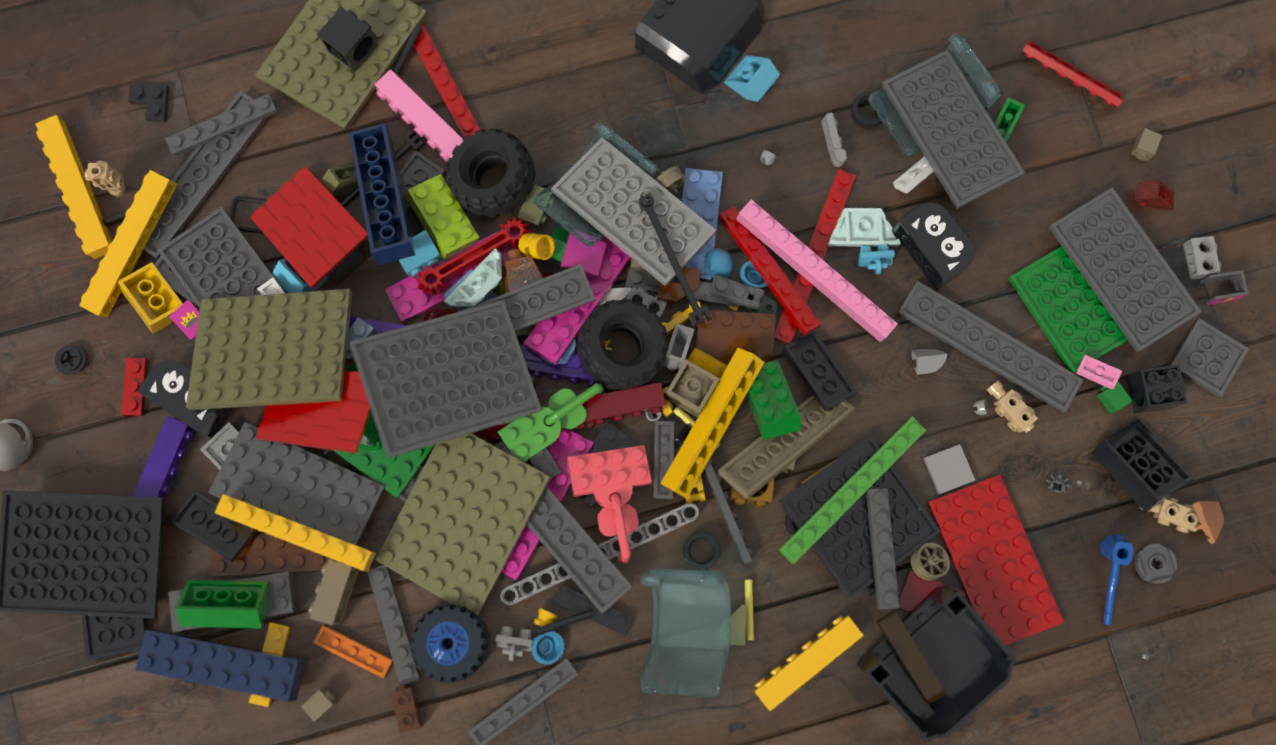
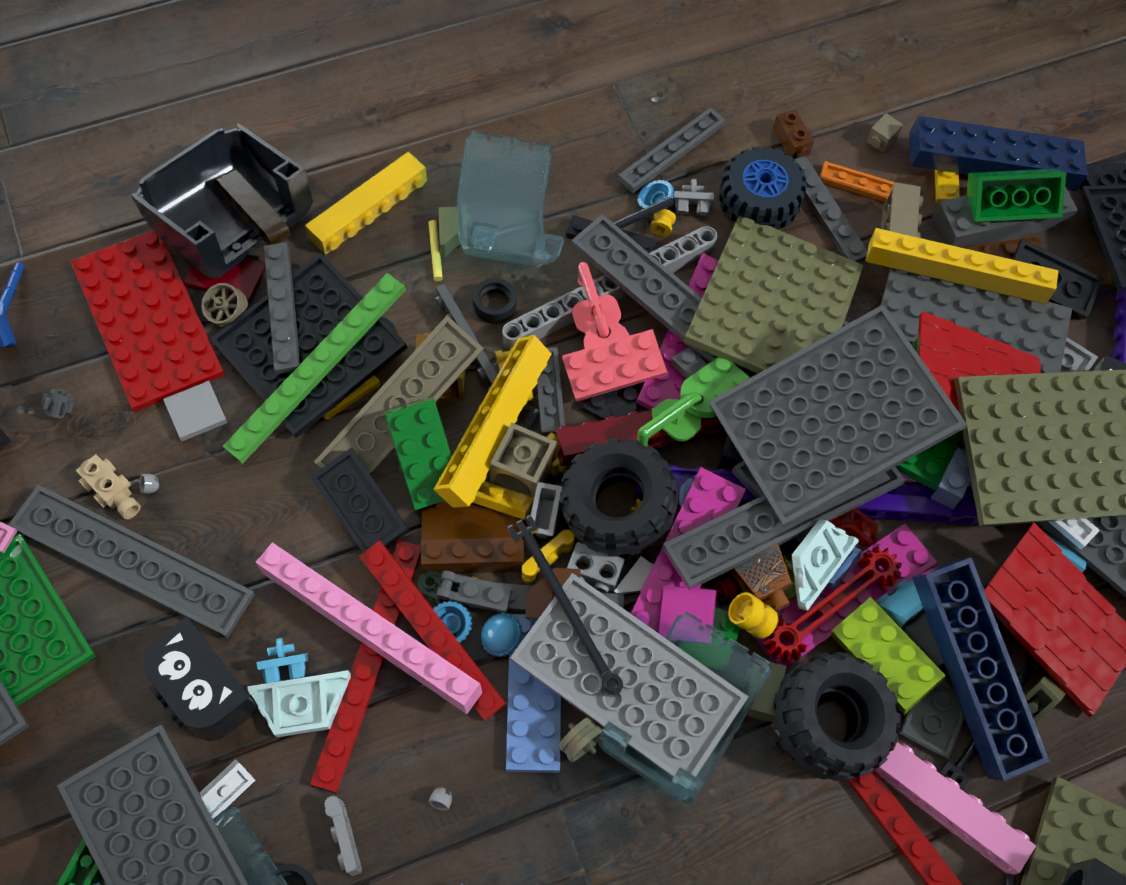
camera: 170 degrees right, 15 degrees down
light grey brick [911,349,947,375] -> none

